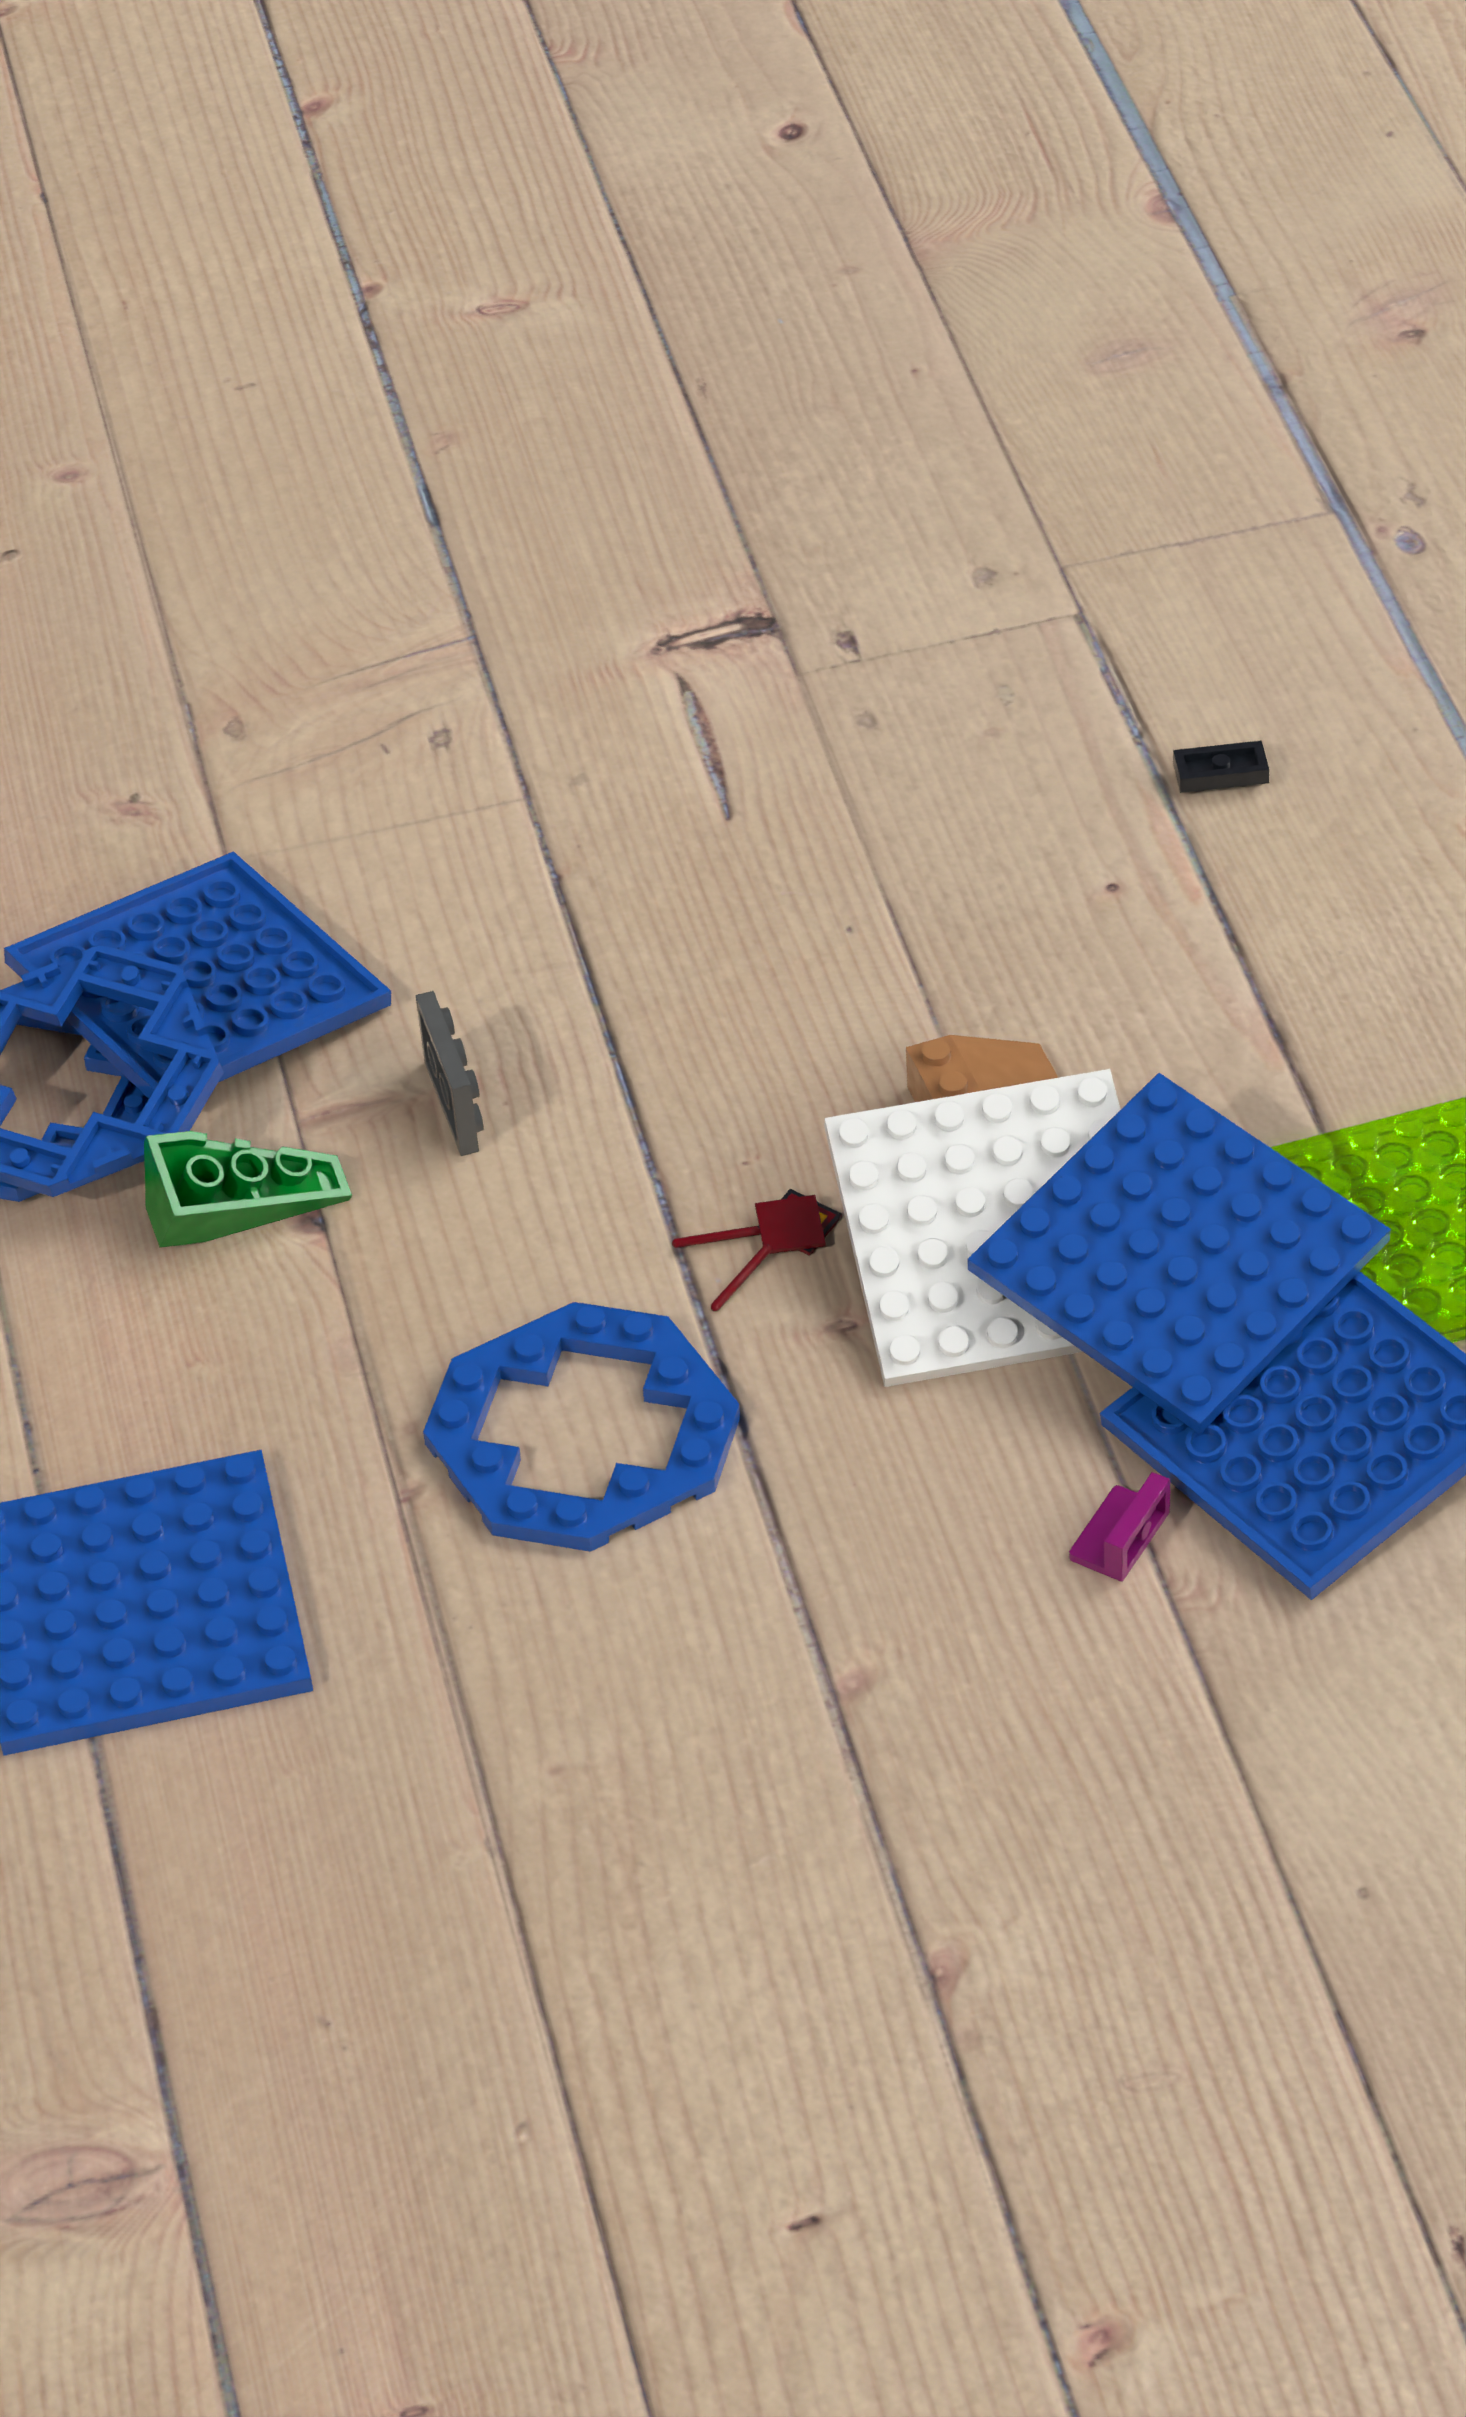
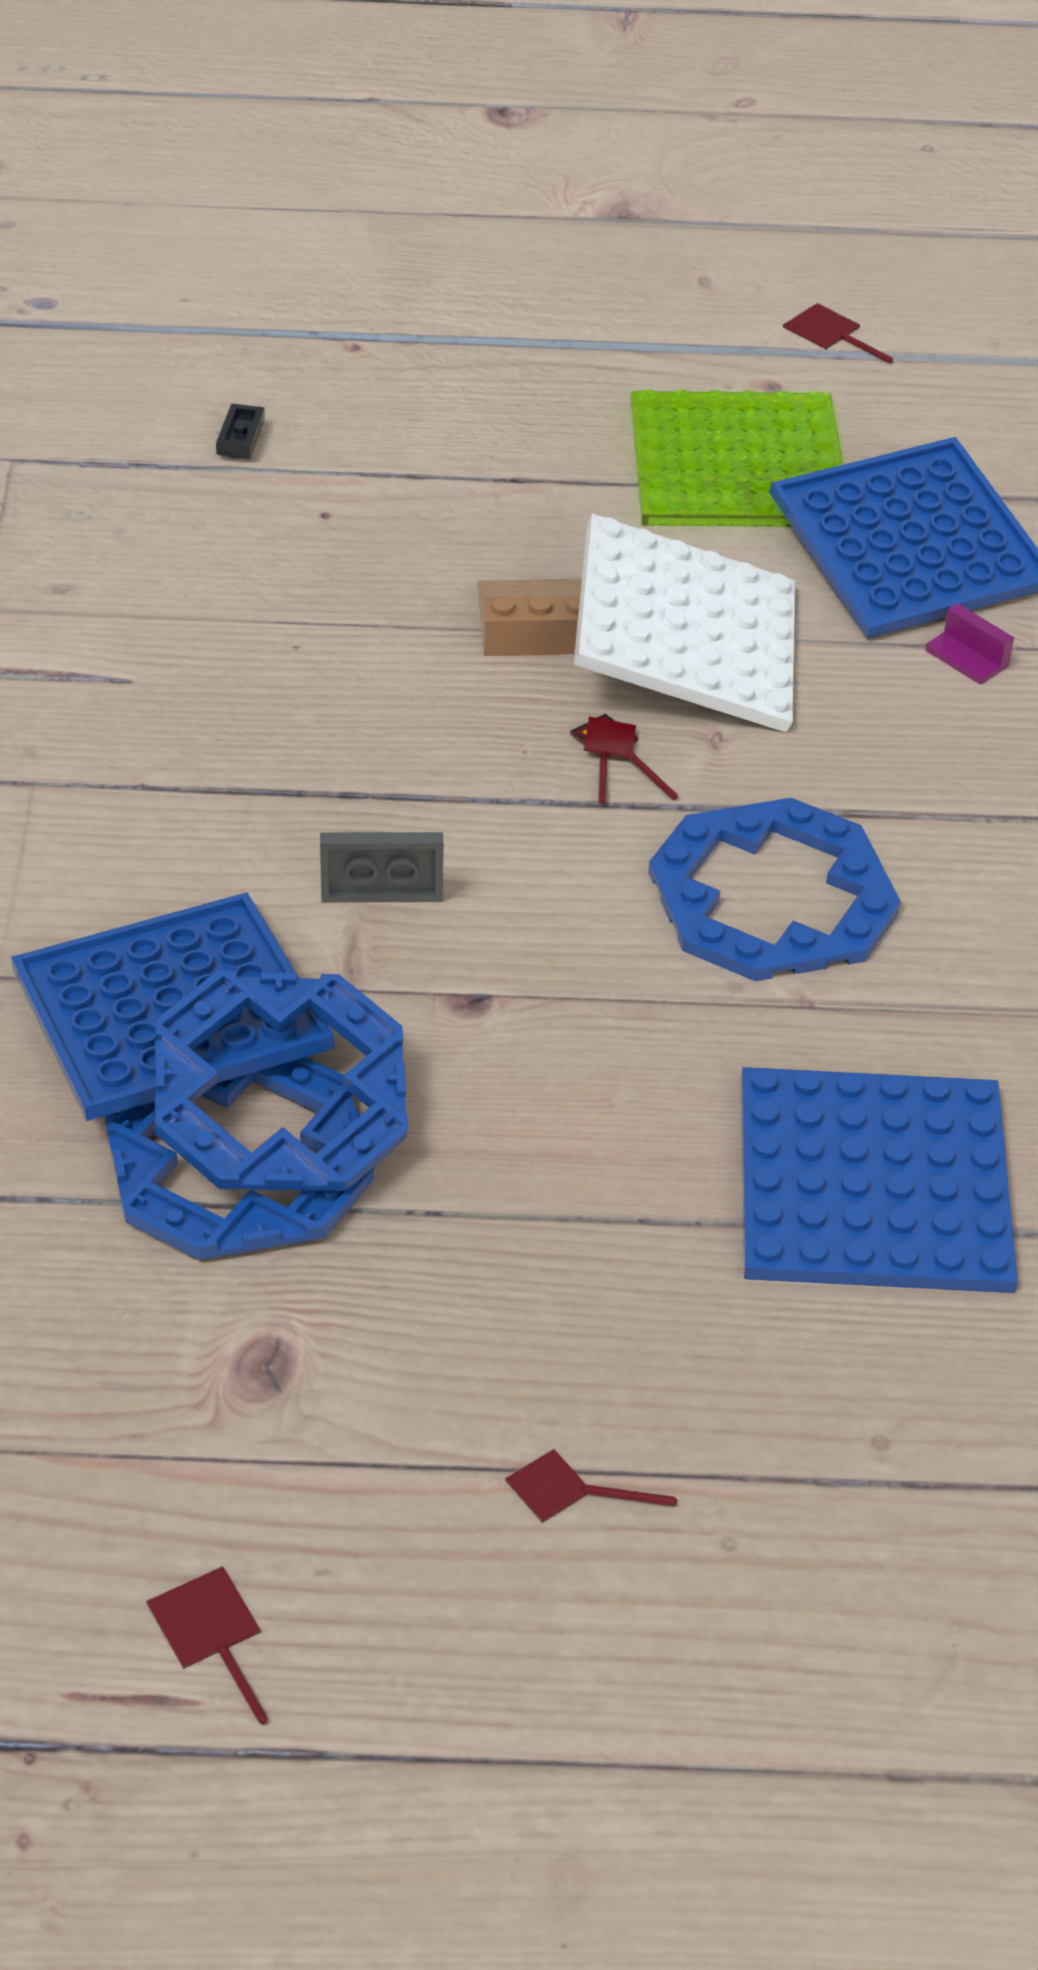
camera: 80 degrees left, 0 degrees up
green wedge [144,1131,352,1248] -> none
blue plate [967,1073,1391,1434] -> none

